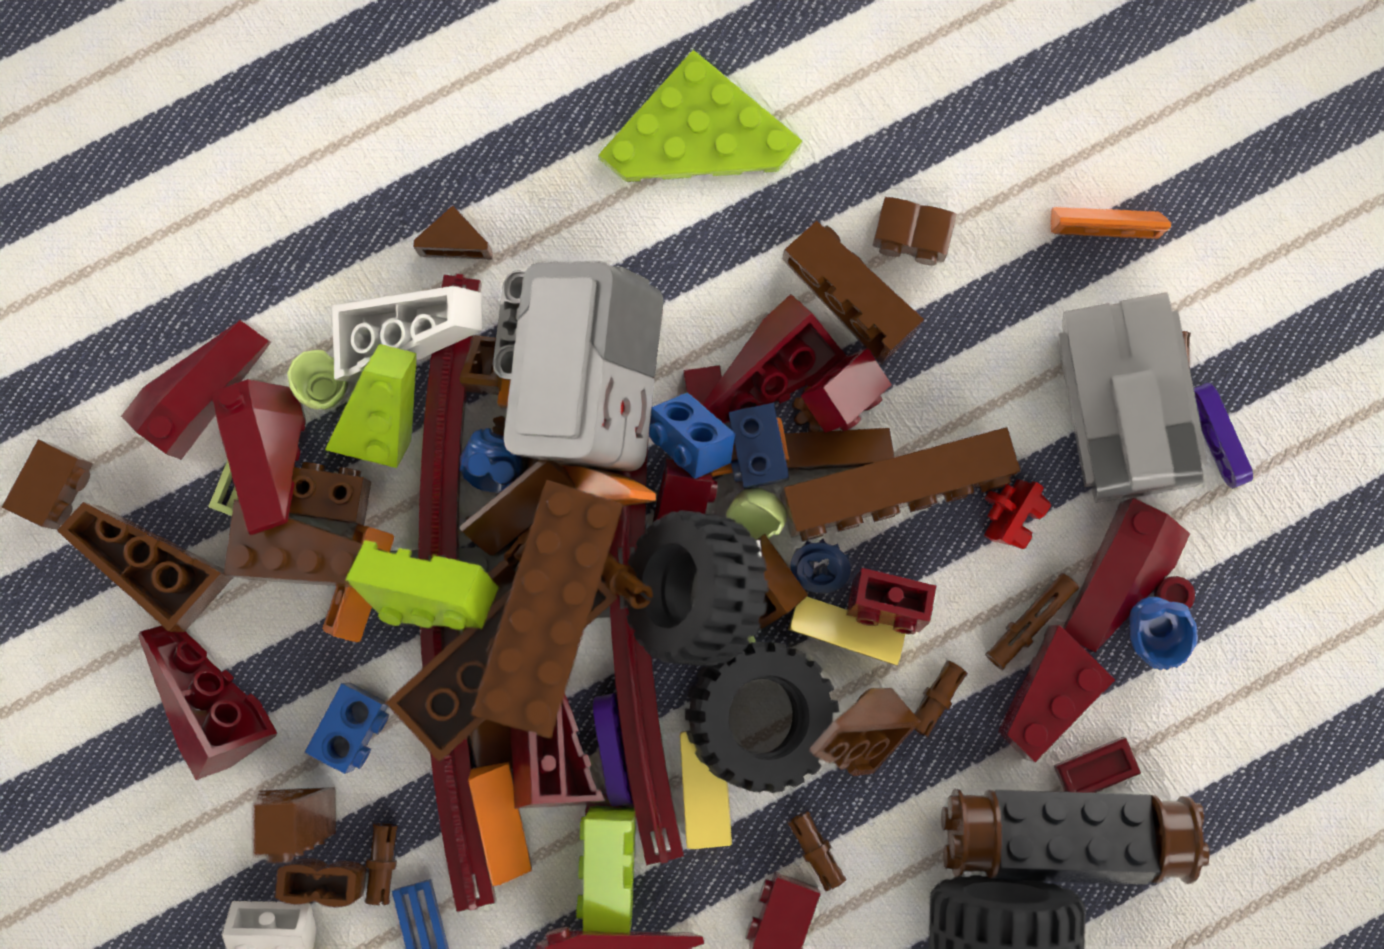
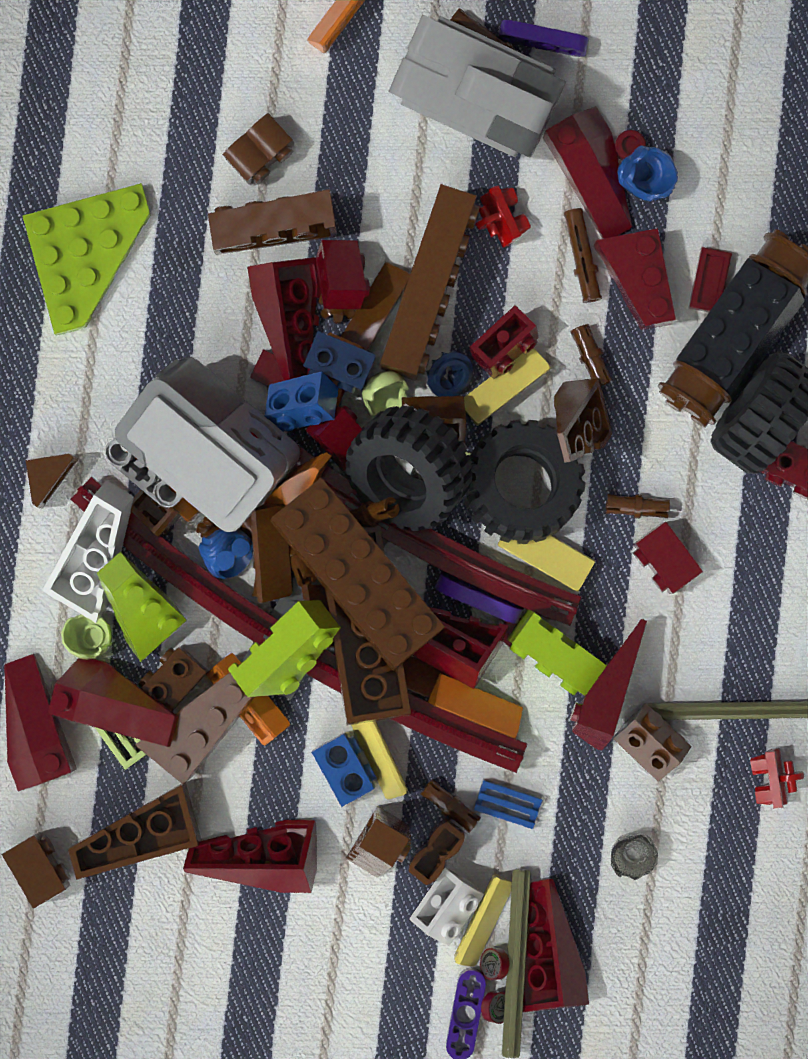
camera: 55 degrees left, 5 degrees up
none -> light yellow slope [351,721,408,799]

